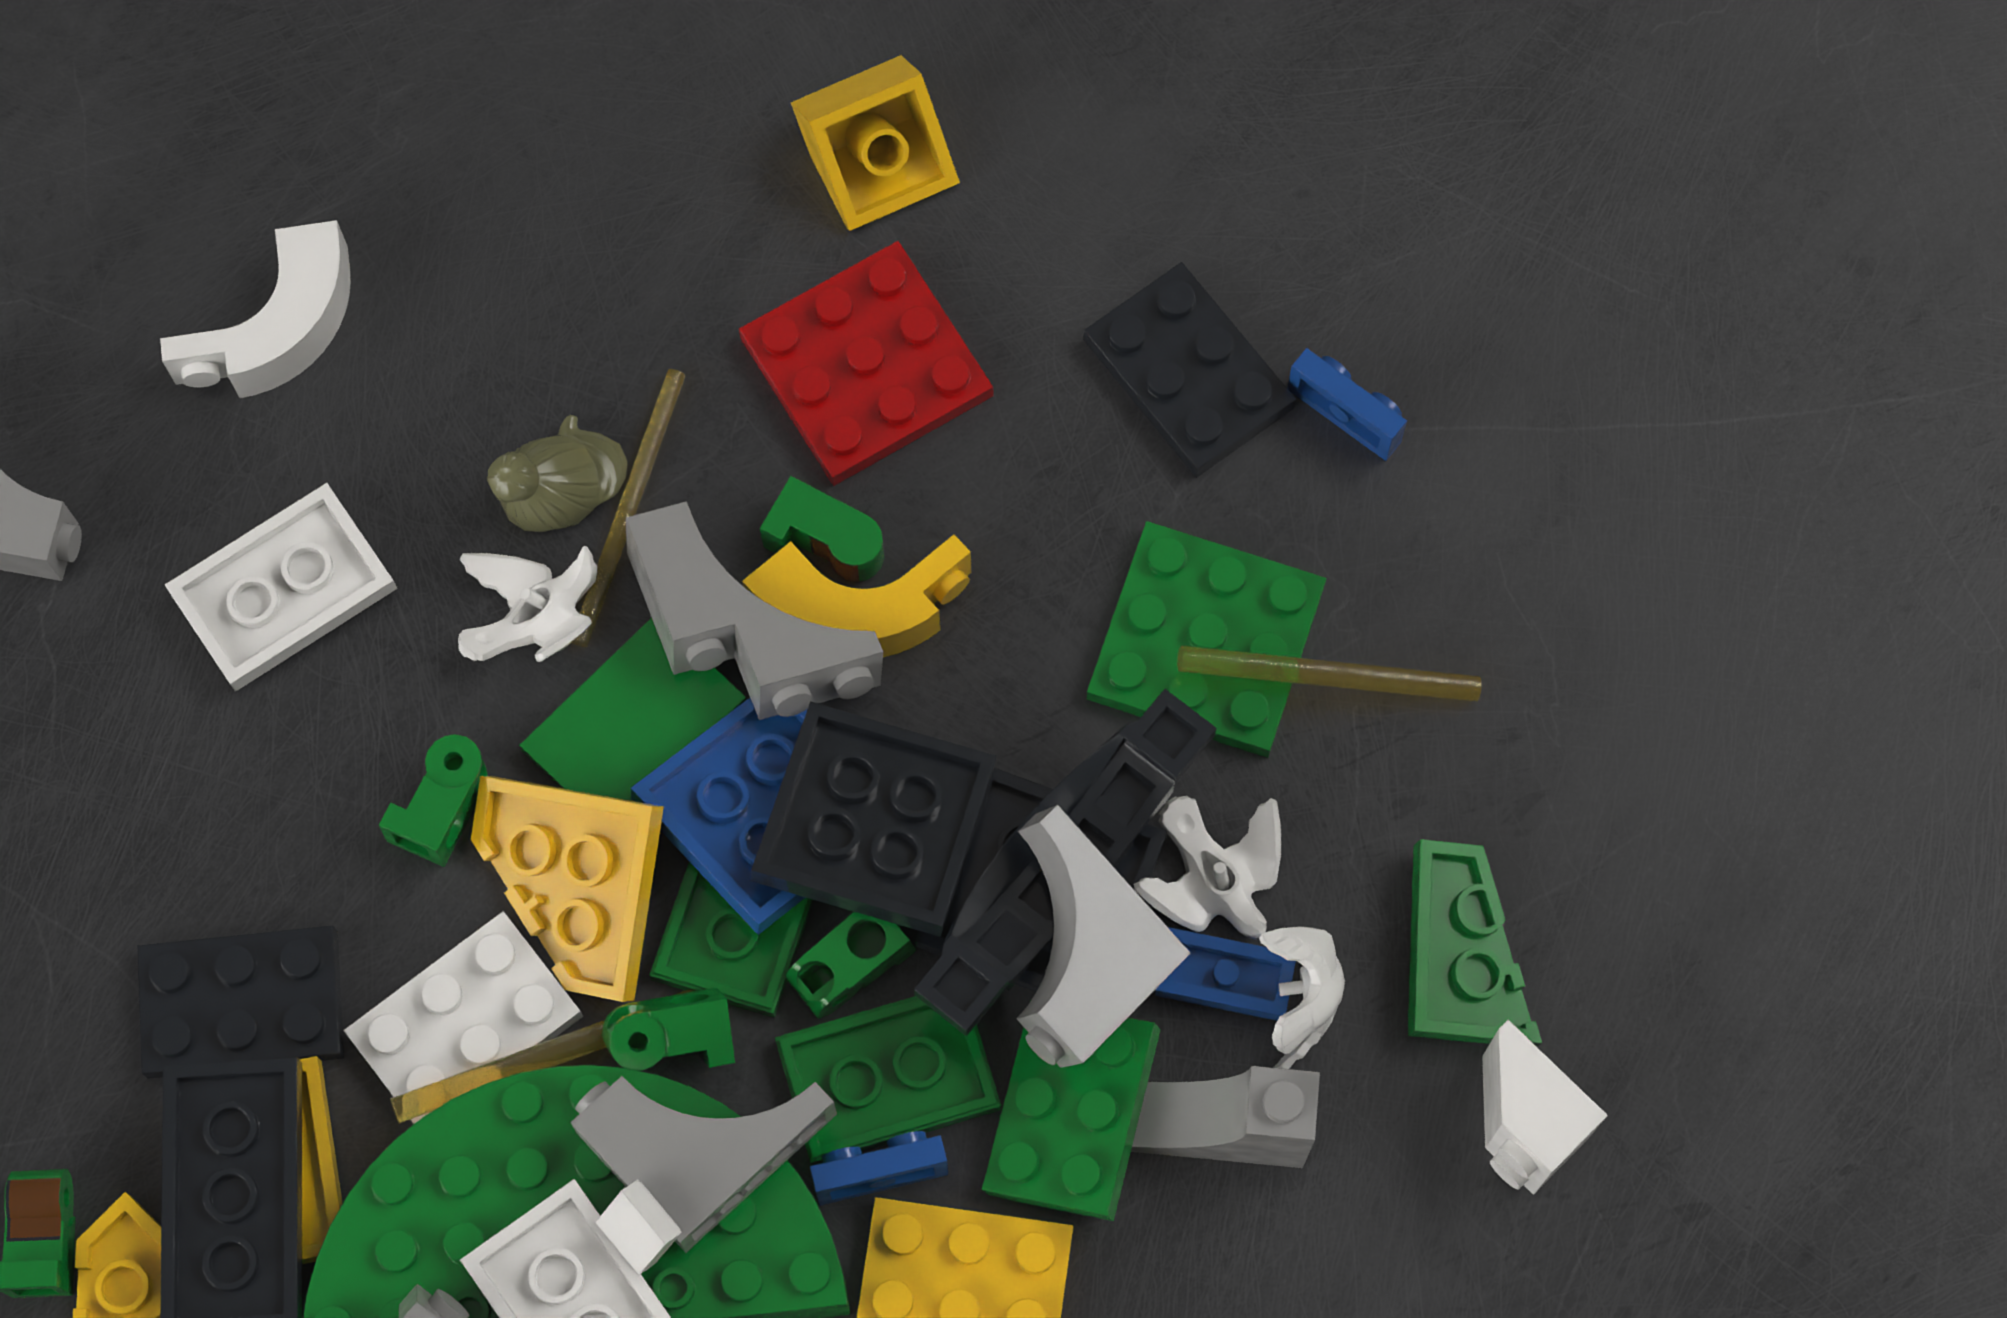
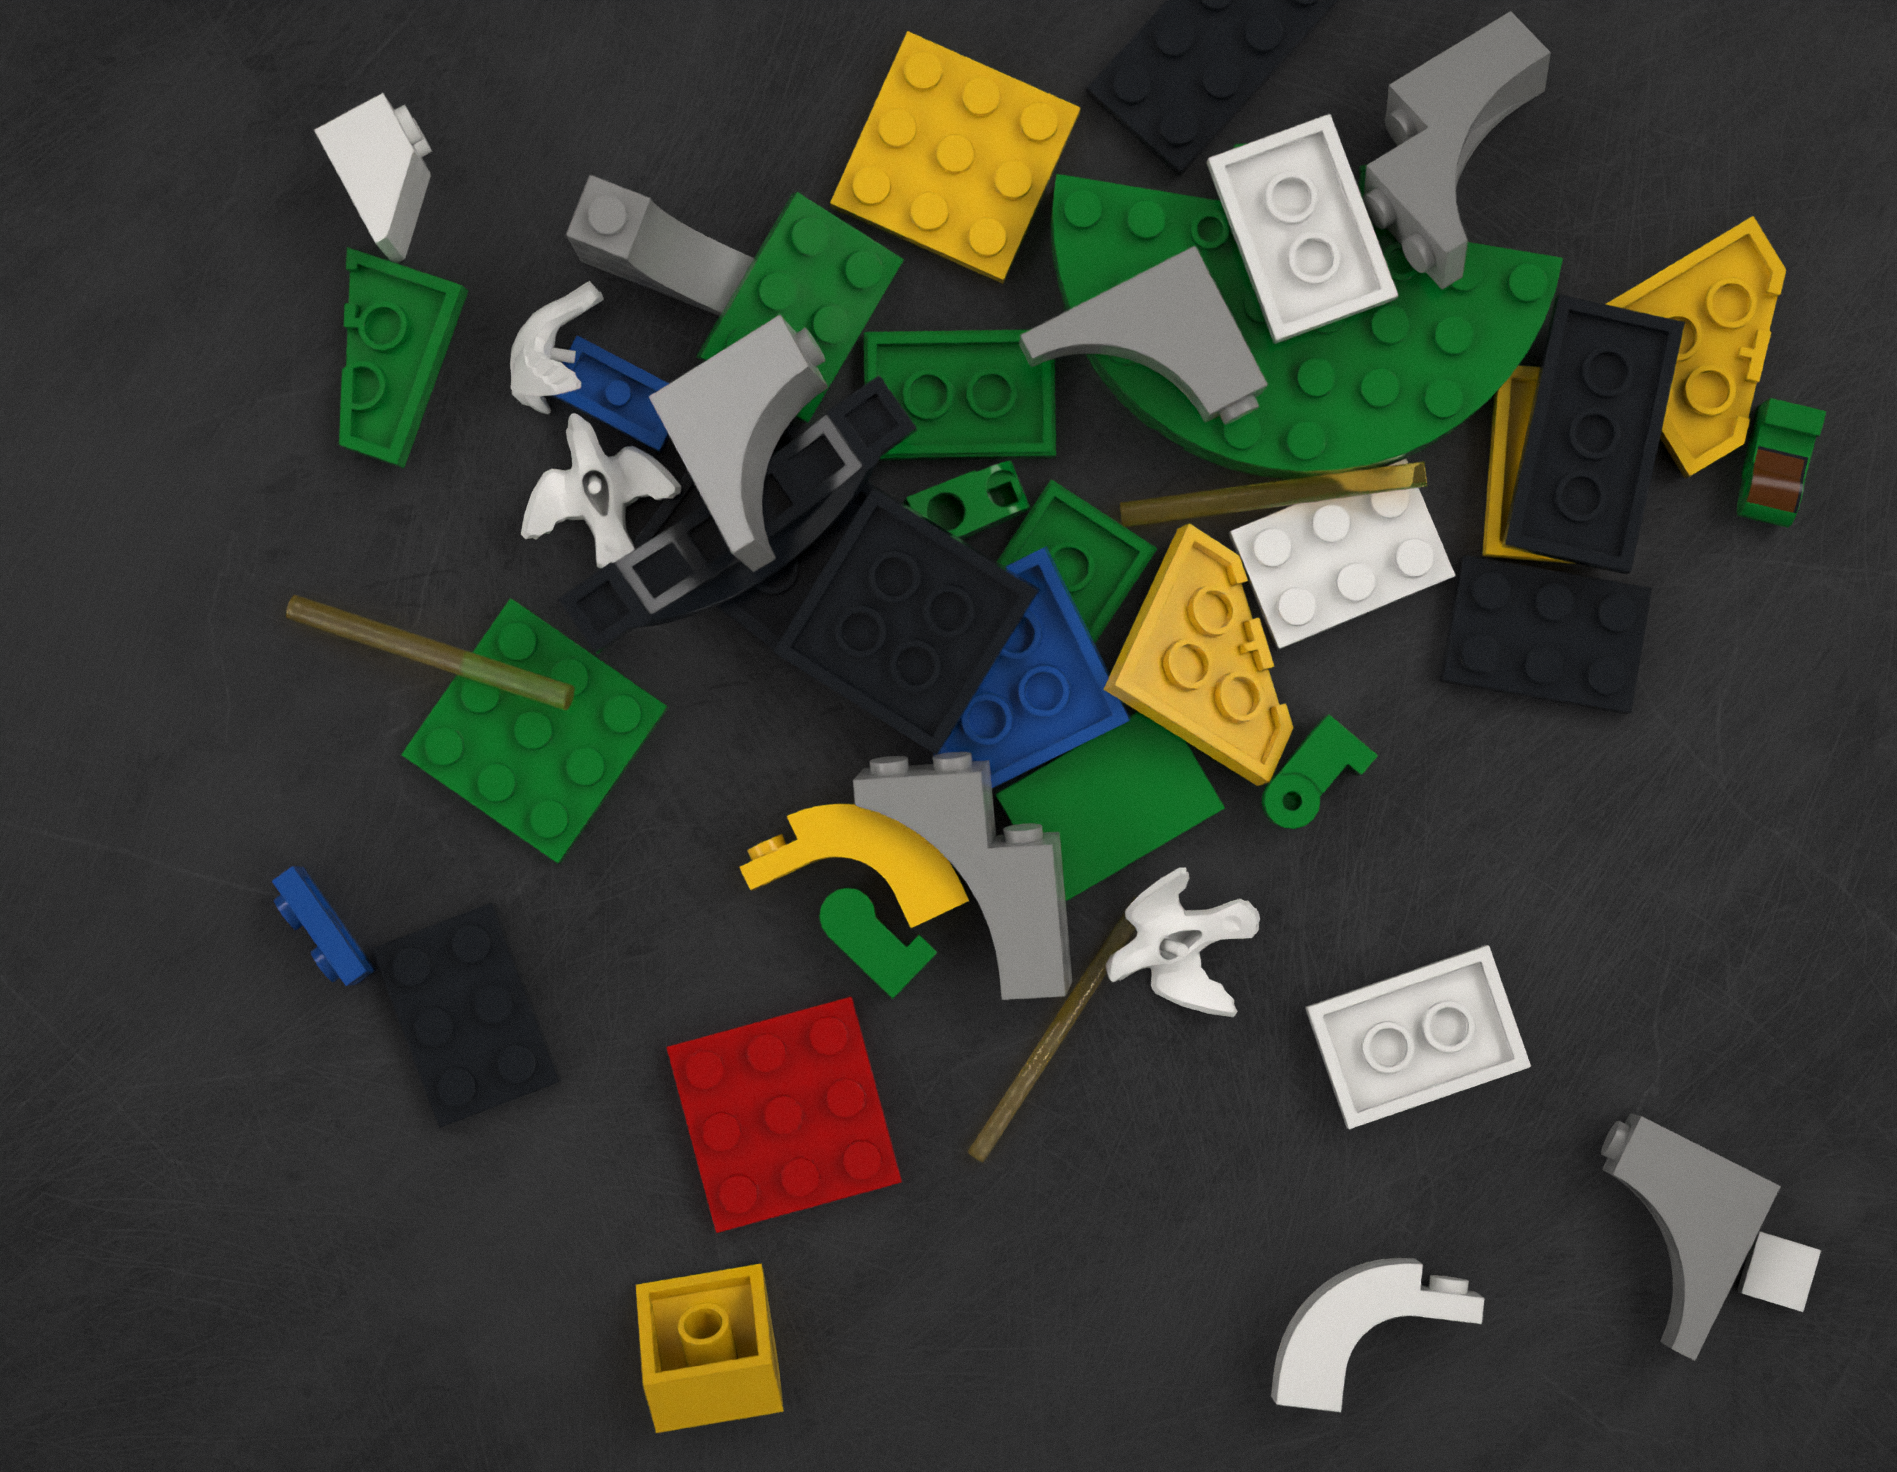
camera: 165 degrees left, 15 degrees up
olive hair [487,415,627,532] -> none
white tile [595,1179,682,1275] -> none
green leg [602,987,735,1071] -> none
blue plate [810,1131,948,1206] -> none

